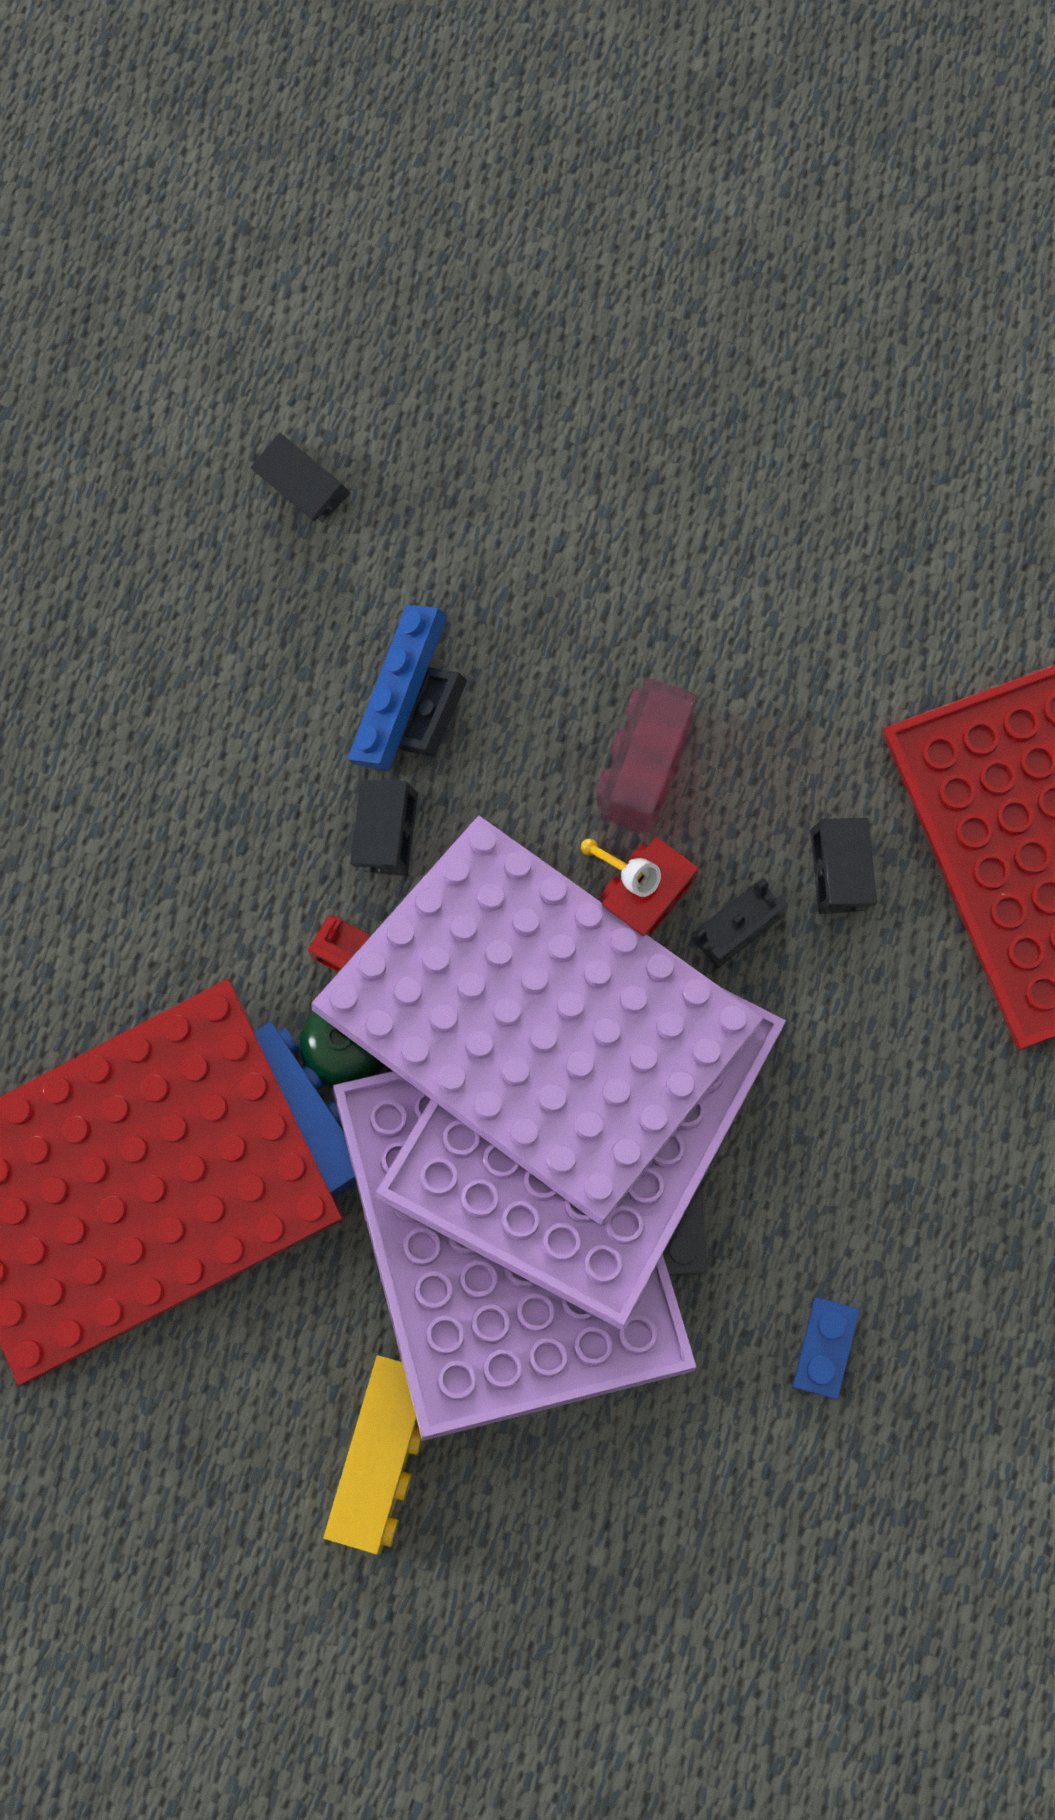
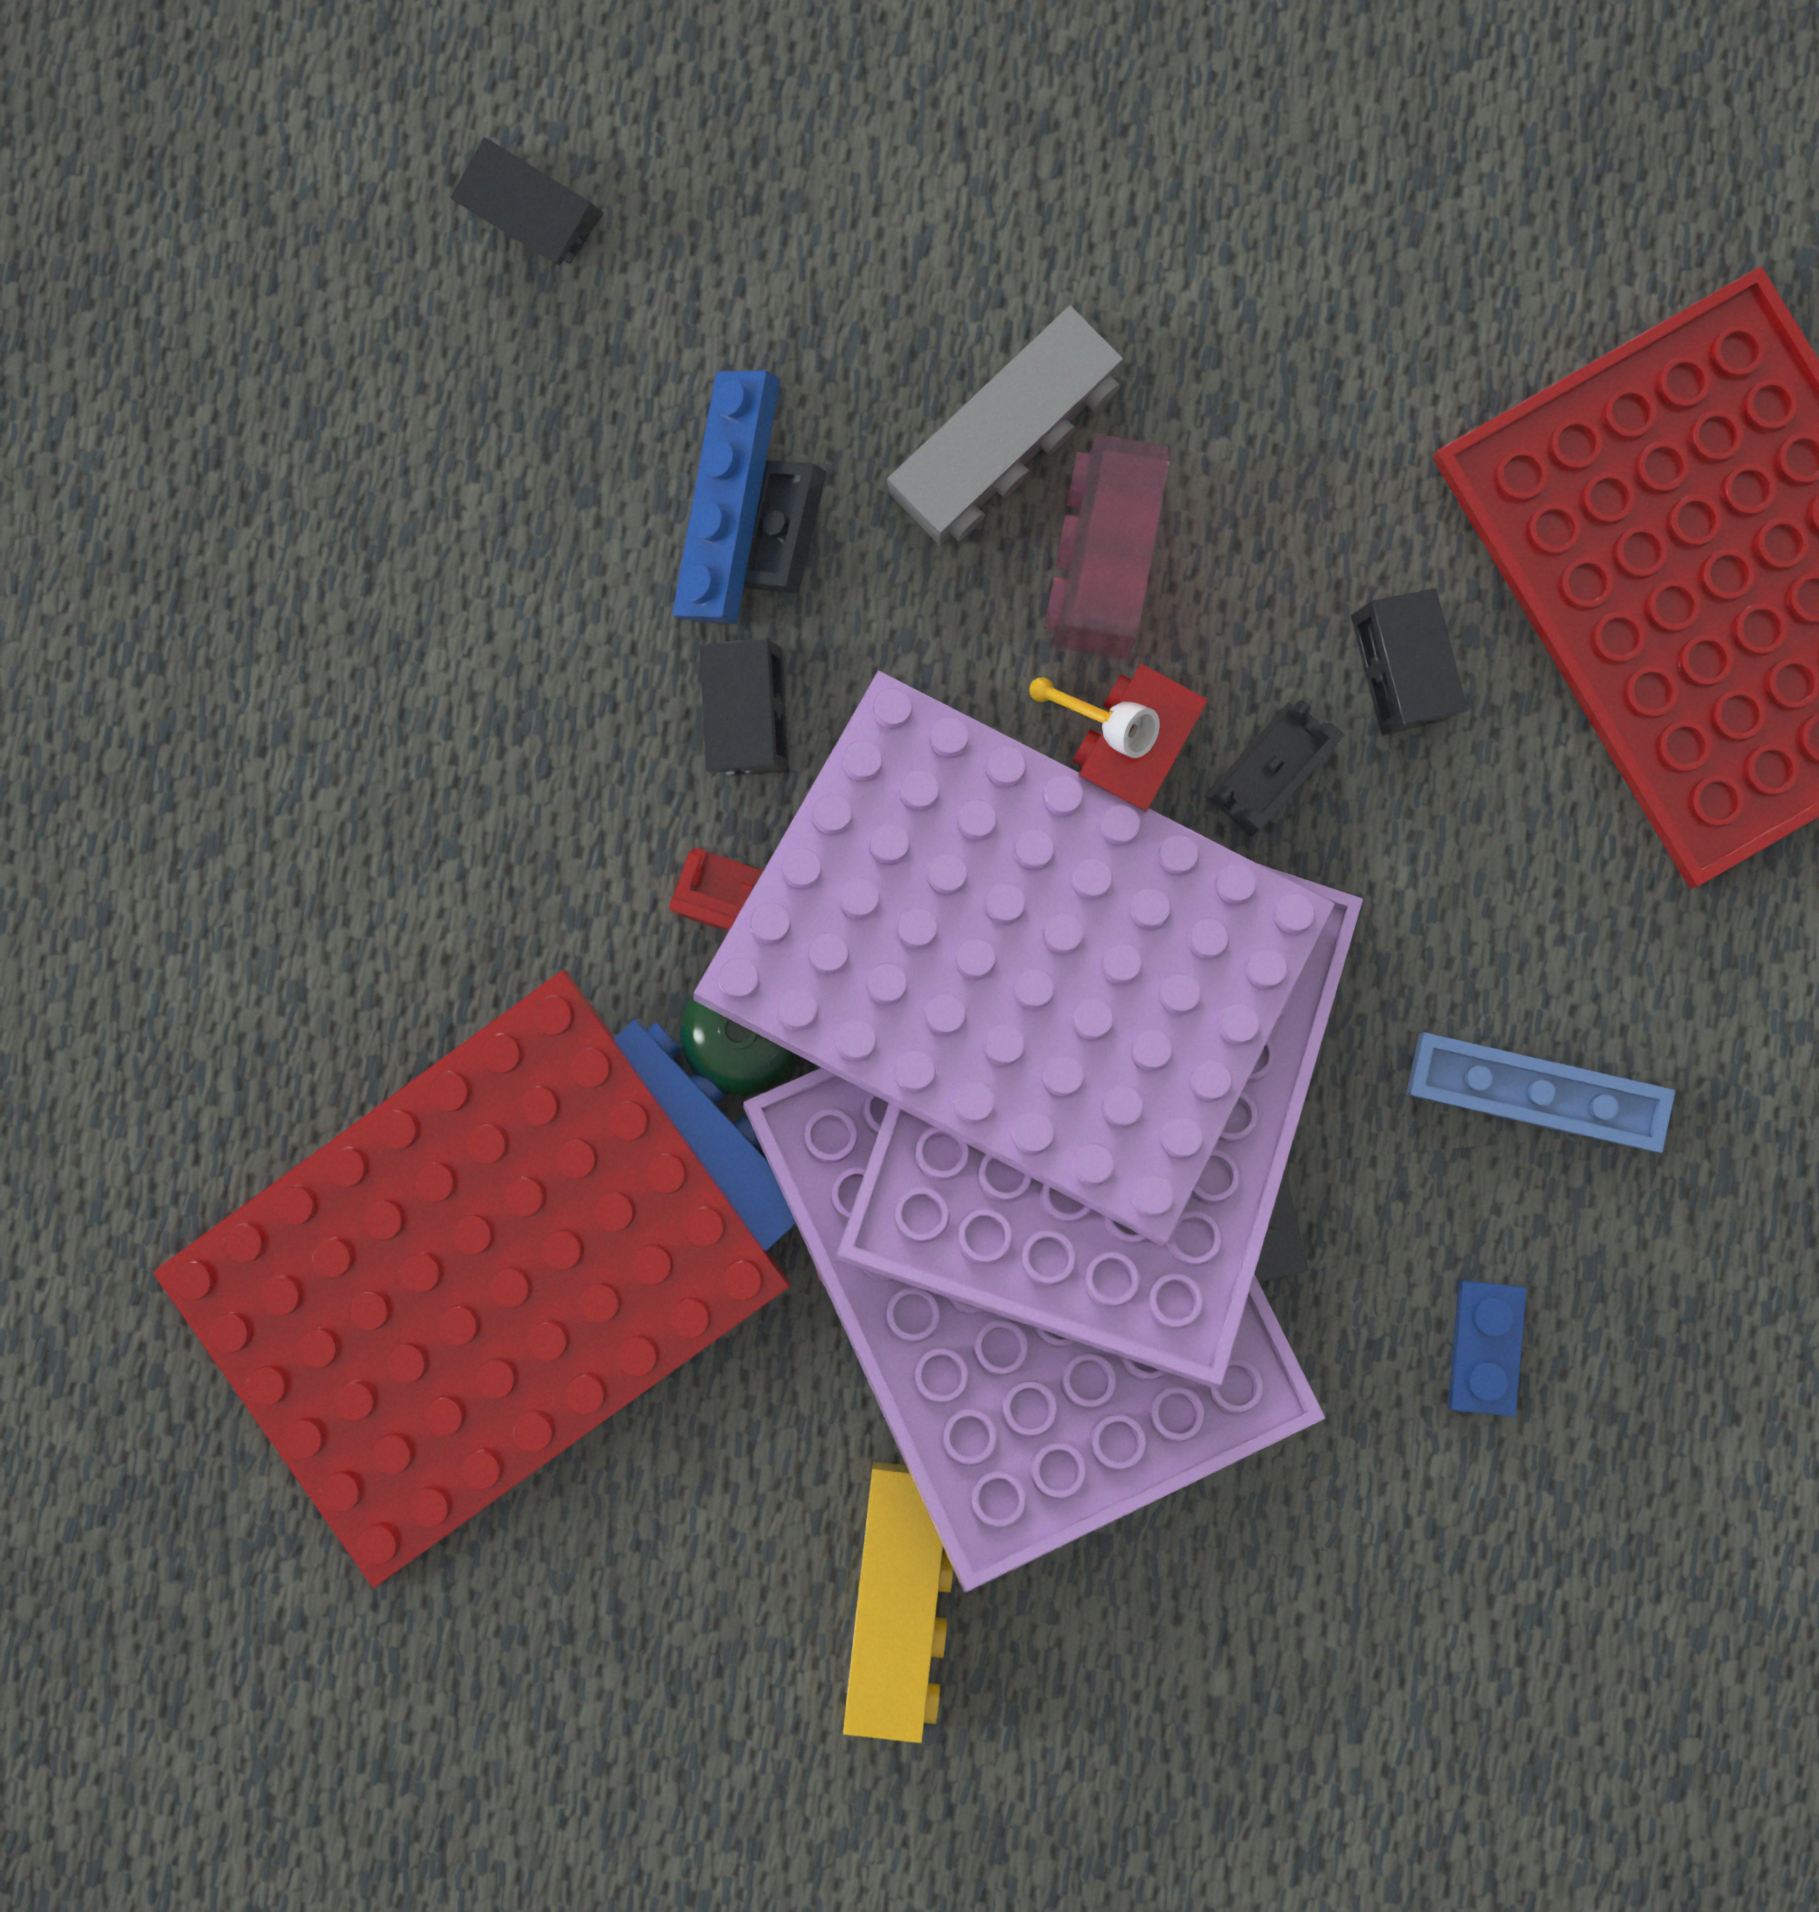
camera: 15 degrees left, 10 degrees up
none -> light grey brick [887,305,1123,546]
none -> medium blue plate [1406,1032,1676,1153]

